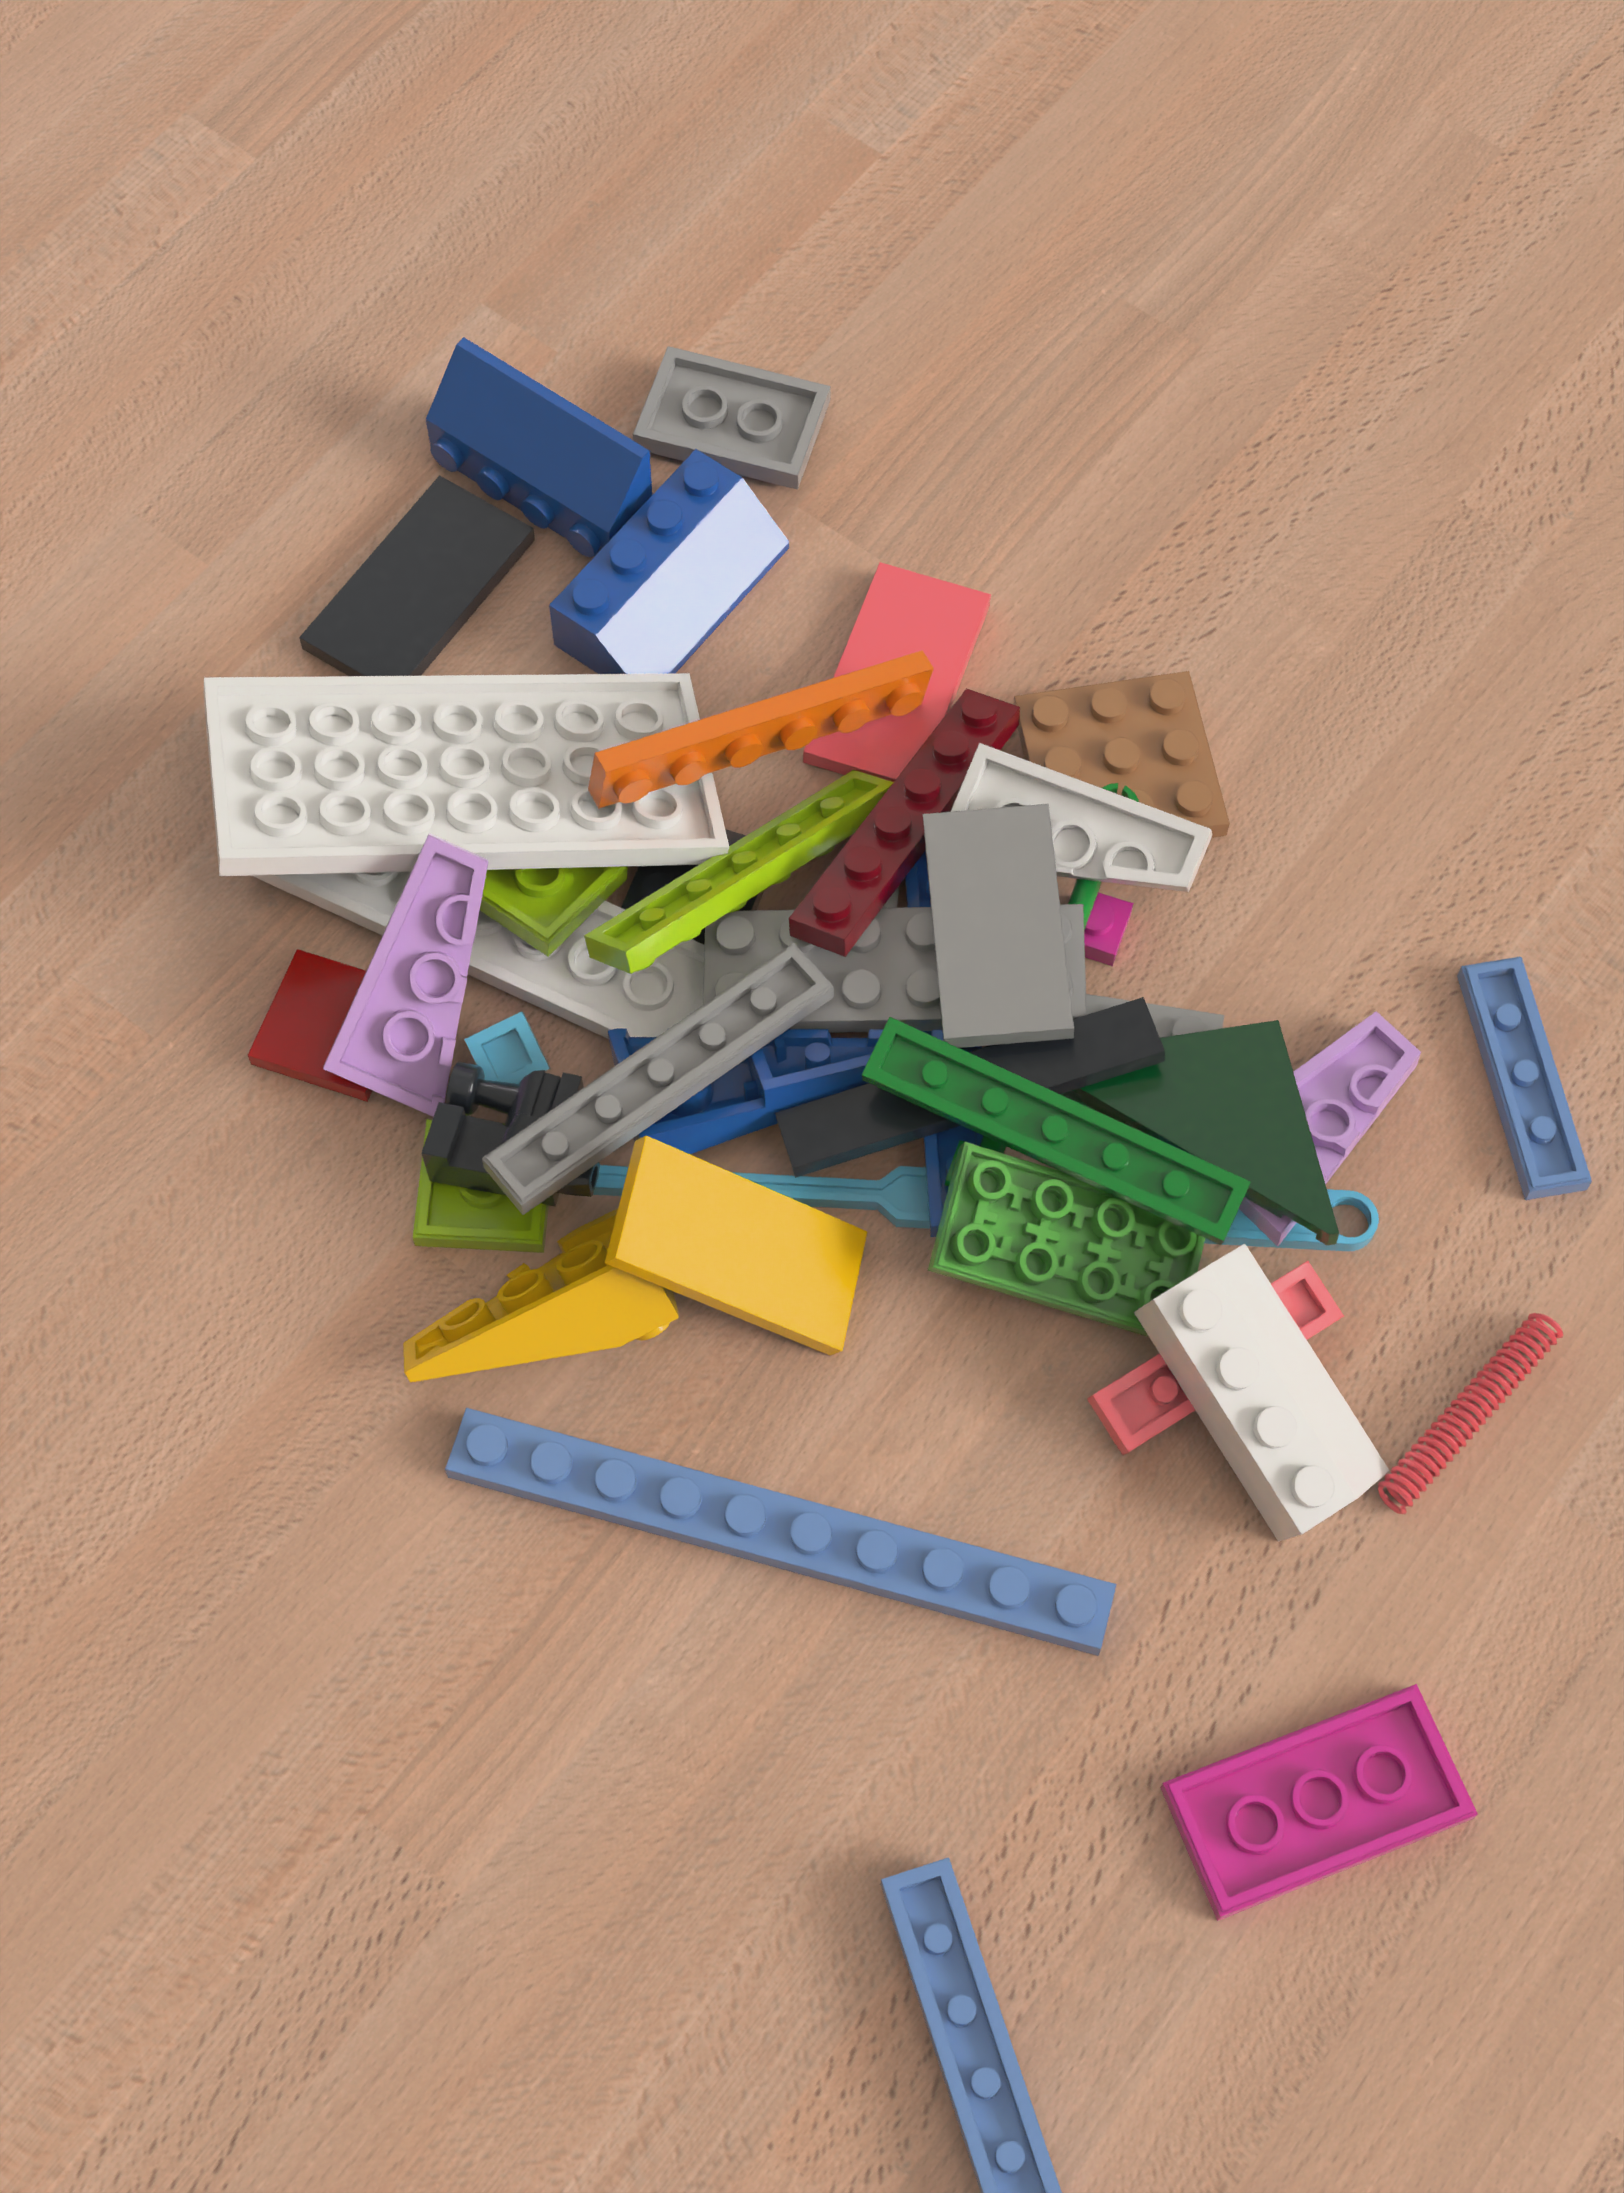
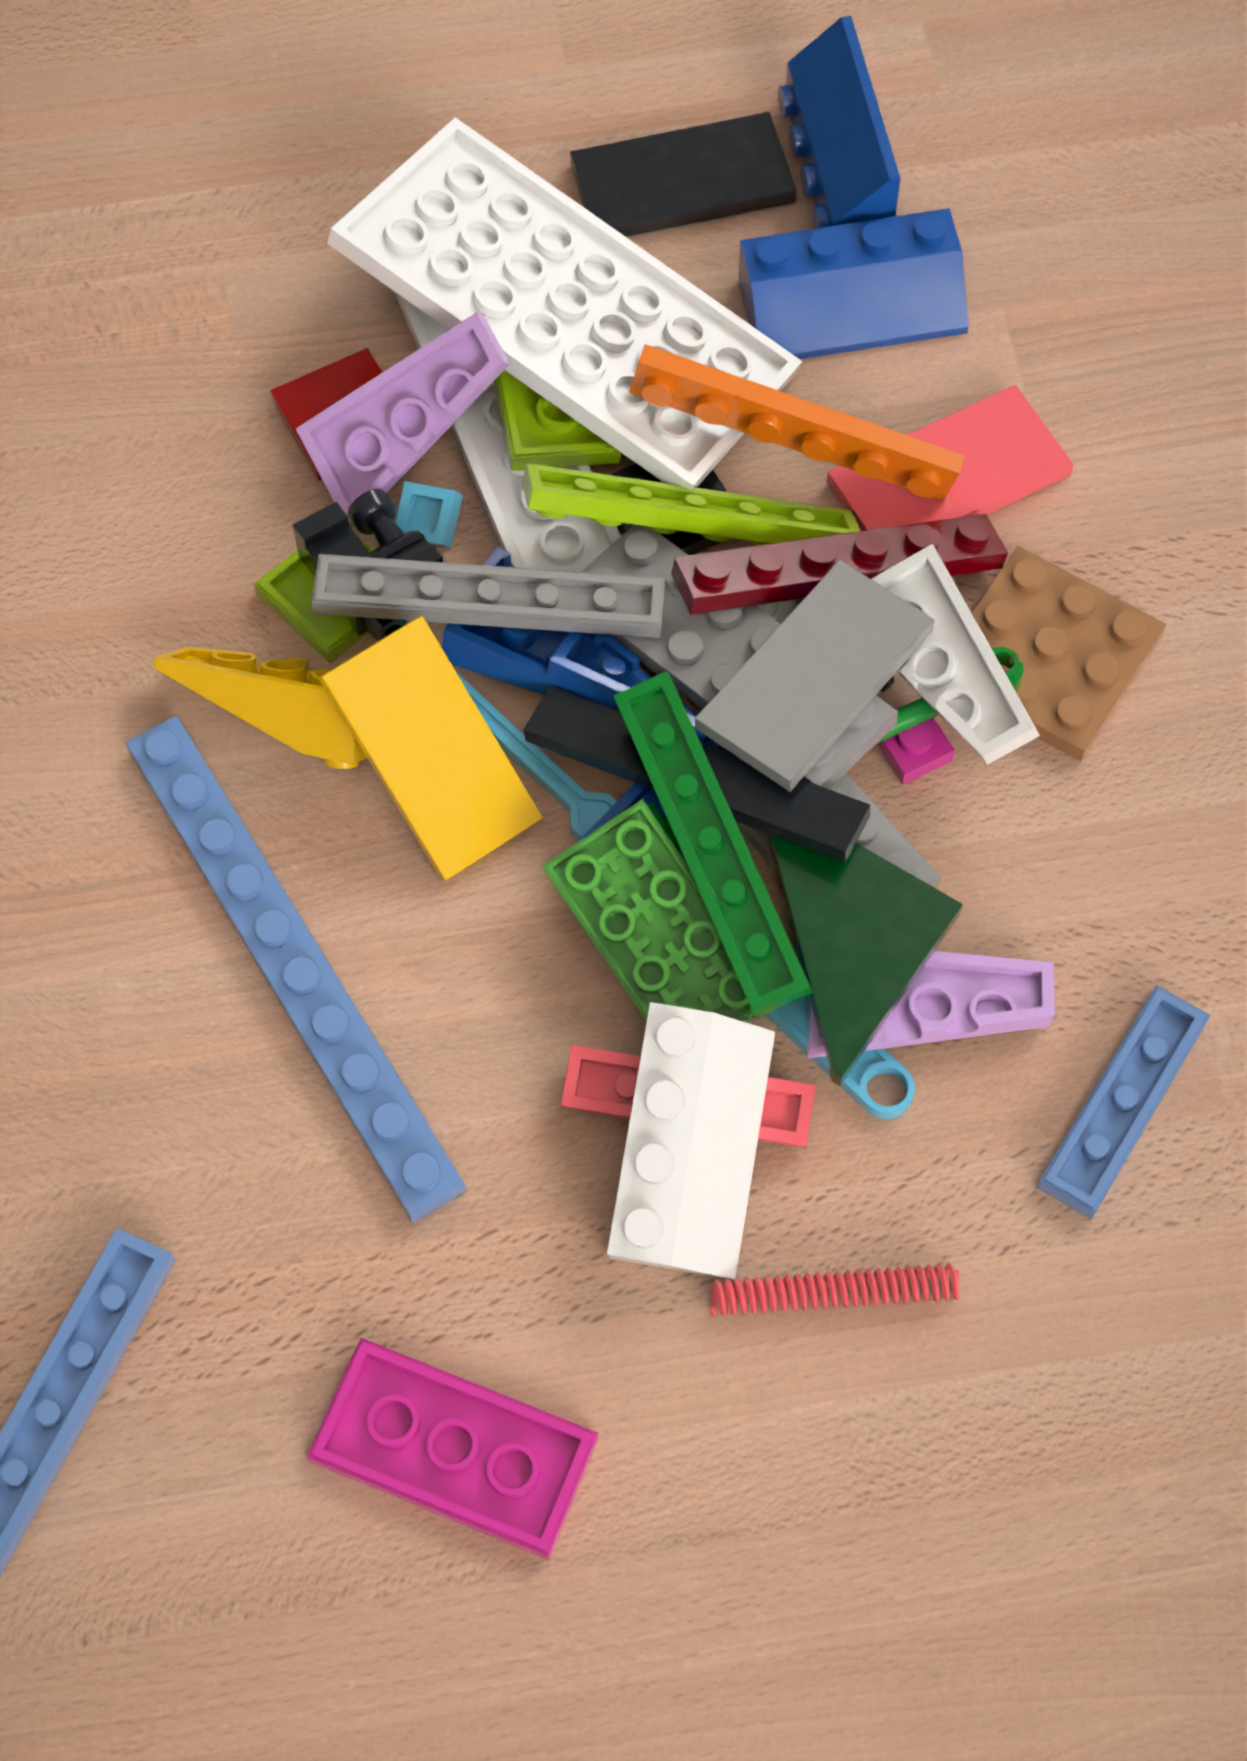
camera: 45 degrees right, 0 degrees up
light grey plate [633,346,831,490] -> none

